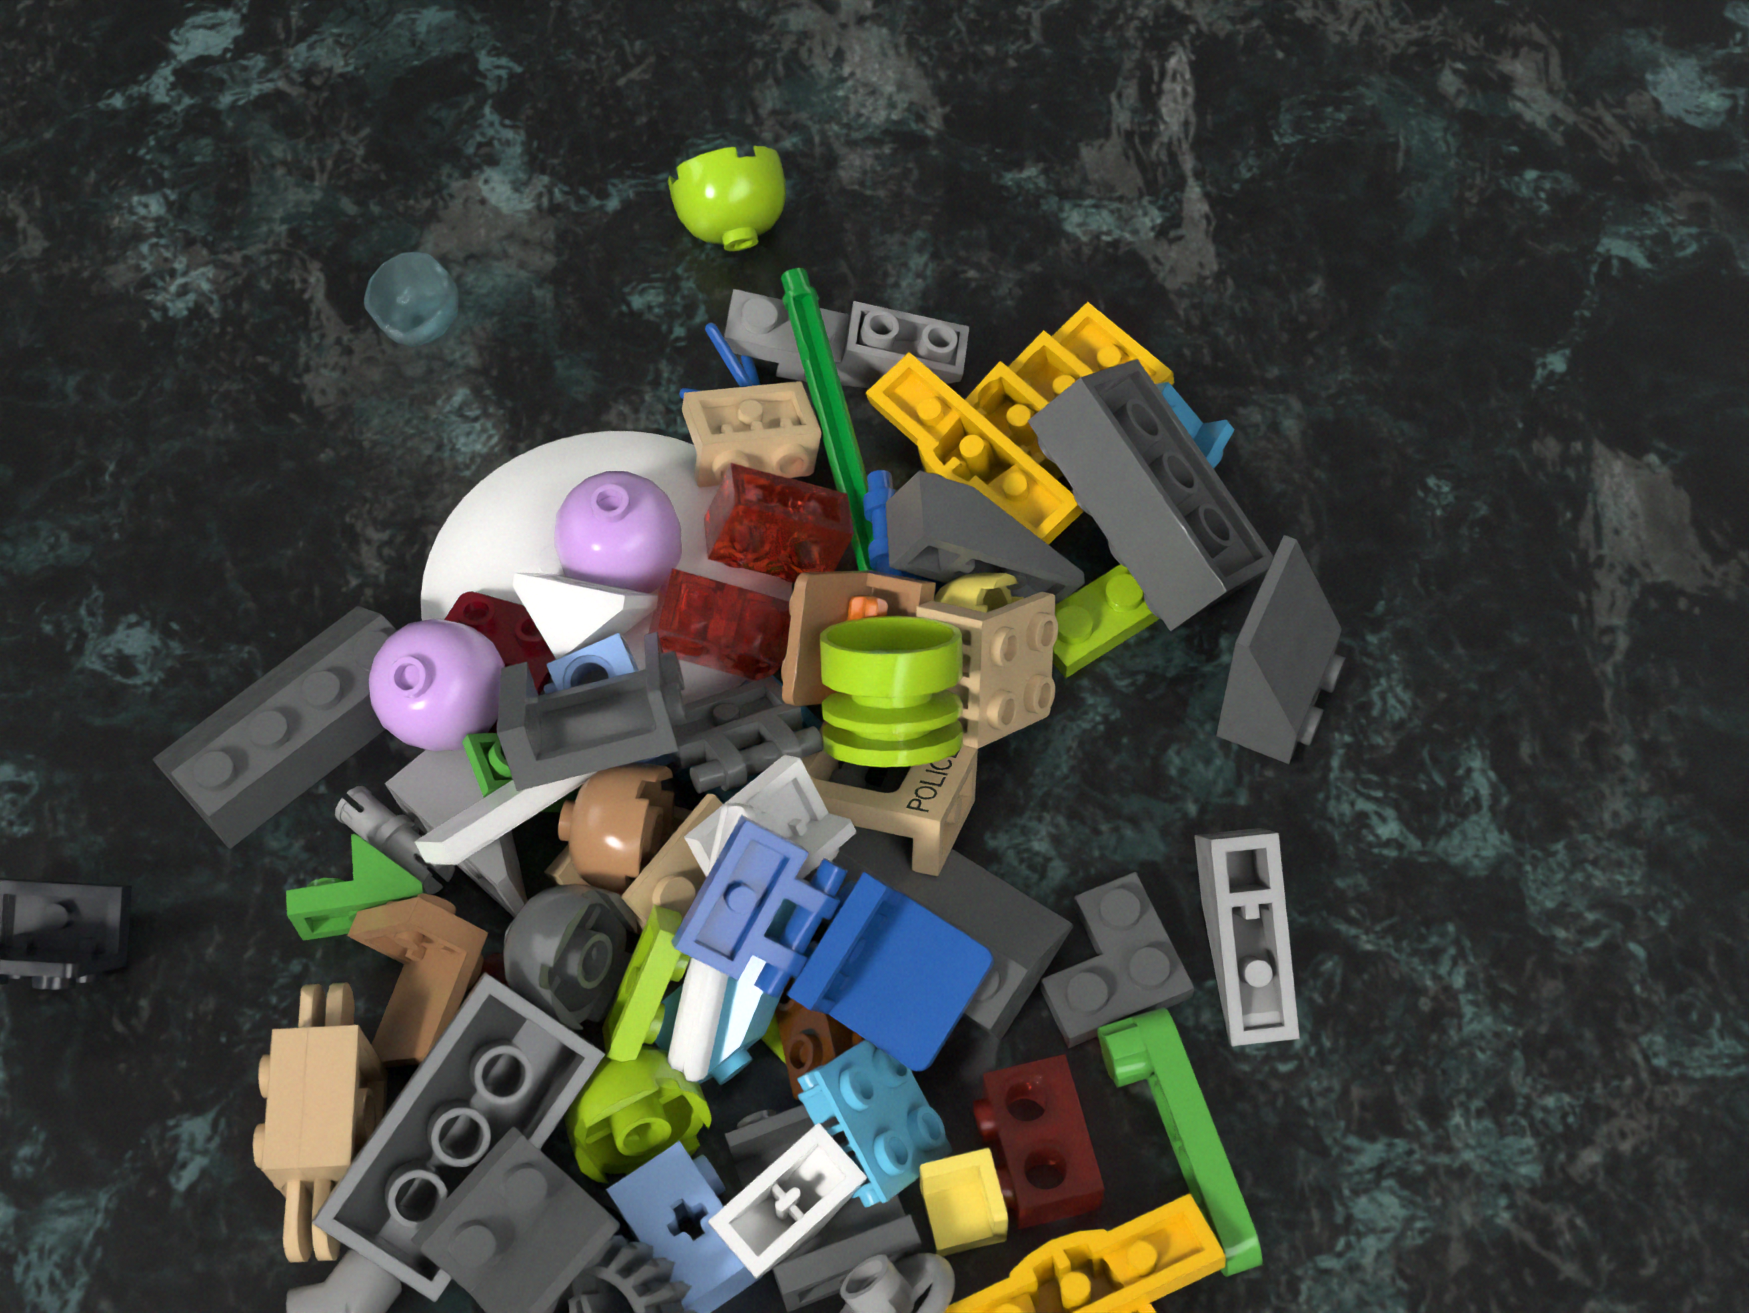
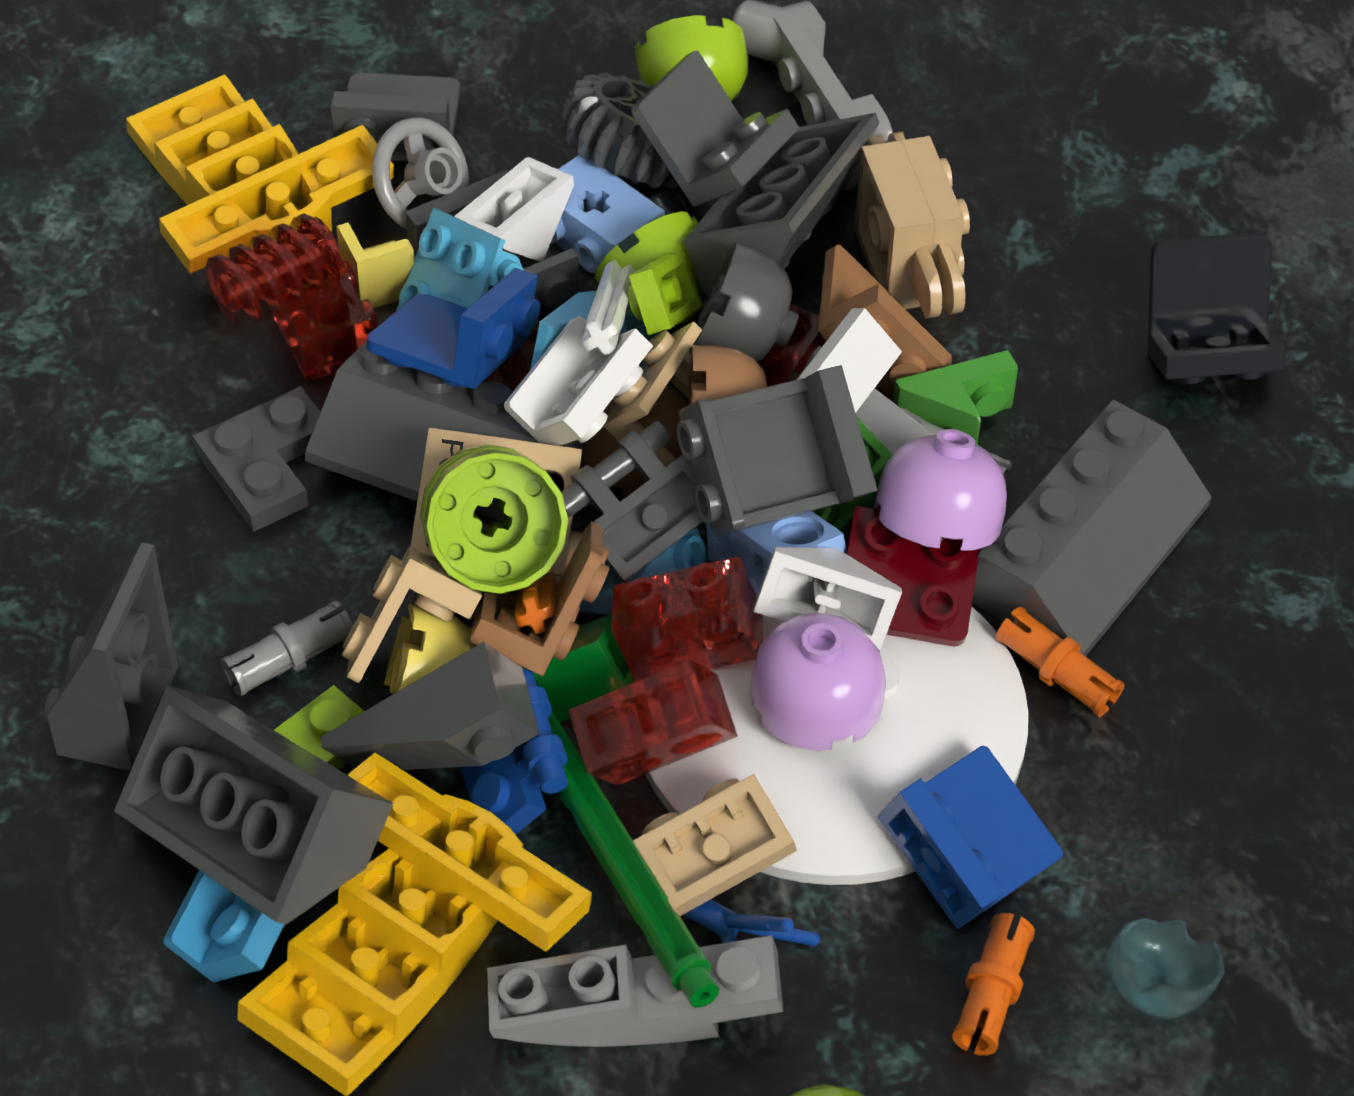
camera: 165 degrees right, 10 degrees down
plate [671,814,848,998] -> none
bright green beam [1097,1007,1262,1277] -> none
light grey slope [1195,828,1300,1046] -> none
none -> clear red piece [206,213,346,325]
none -> light grey pin [220,600,353,697]
none -> blue bracket [877,746,1063,930]
none -> orange pin [952,913,1035,1056]
none -> orange pin [996,606,1125,717]

